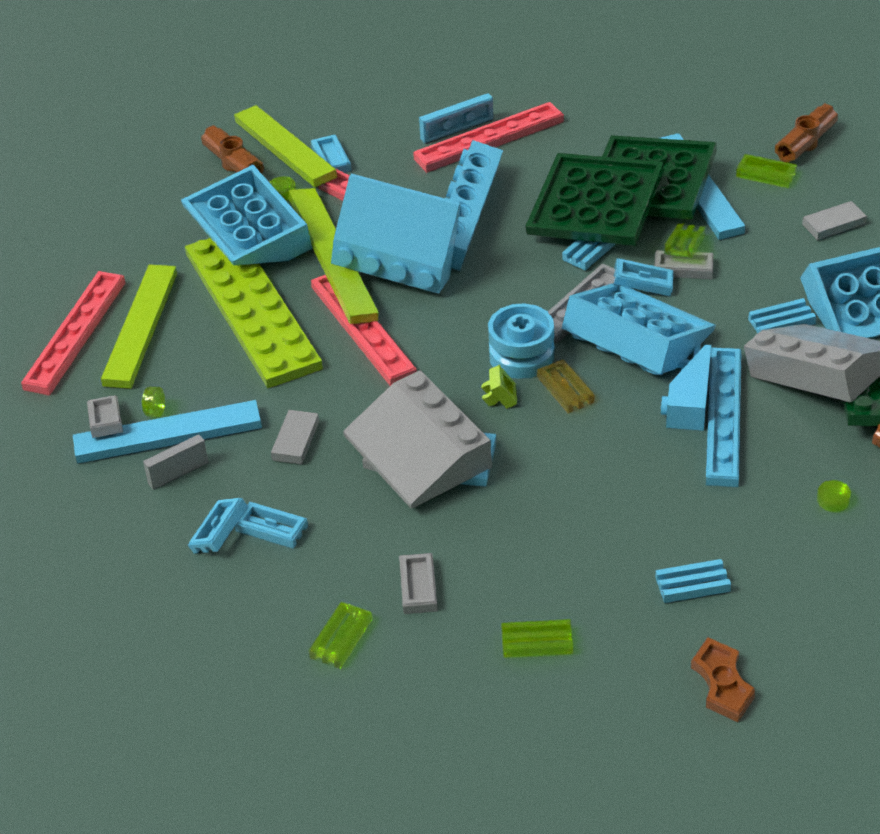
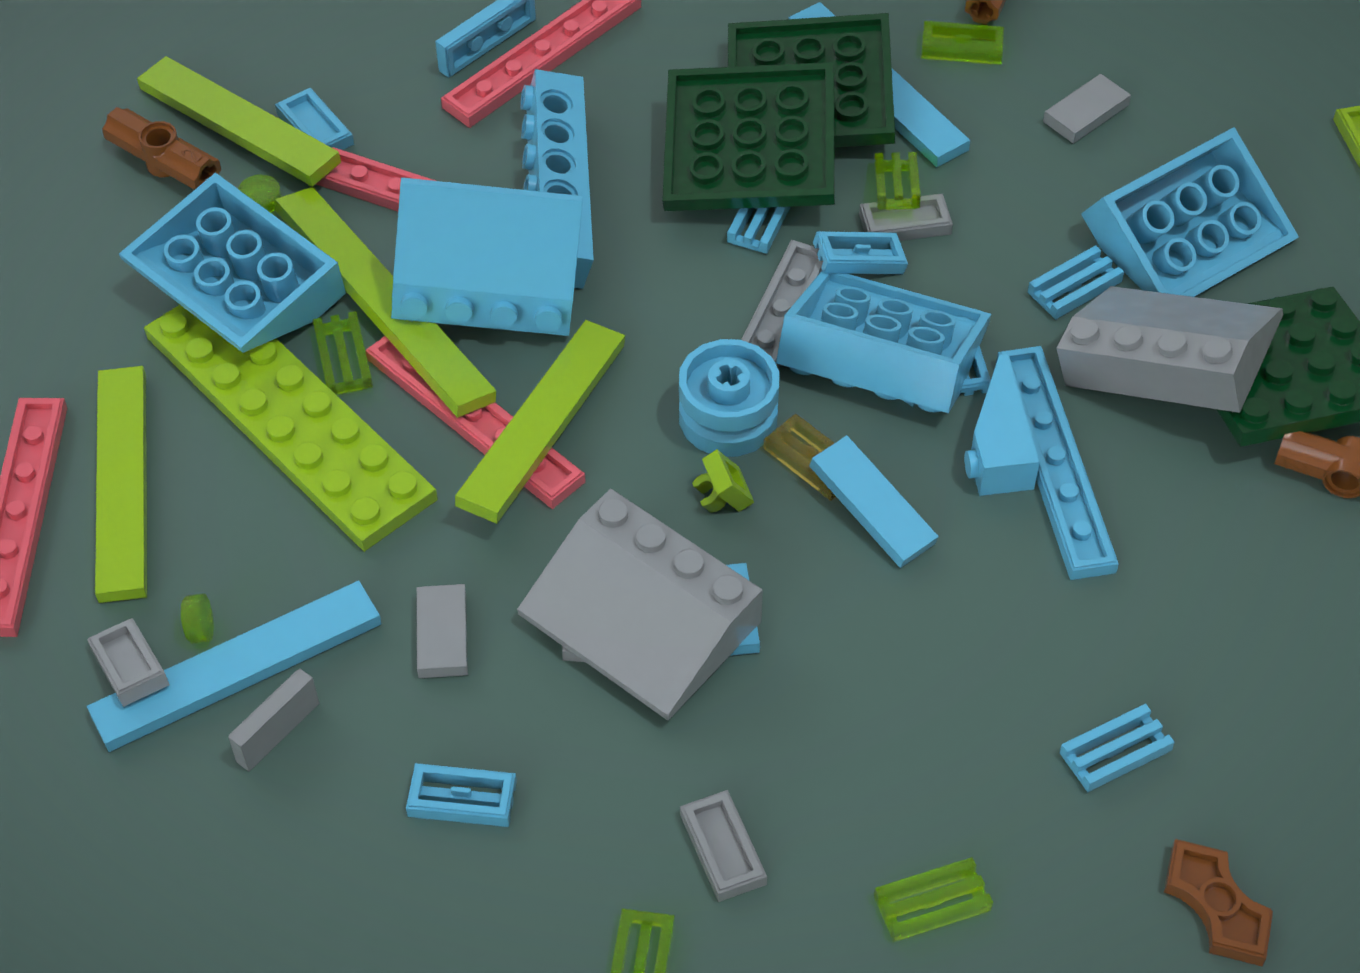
camera: 20 degrees left, 10 degrees up
medium azure tile [188,498,248,553] -> none
clear neon green tile [817,480,851,512] -> none
none -> clear neon green tile [312,311,373,395]
none -> lime tile [455,320,625,524]
none -> medium azure tile [809,435,939,568]

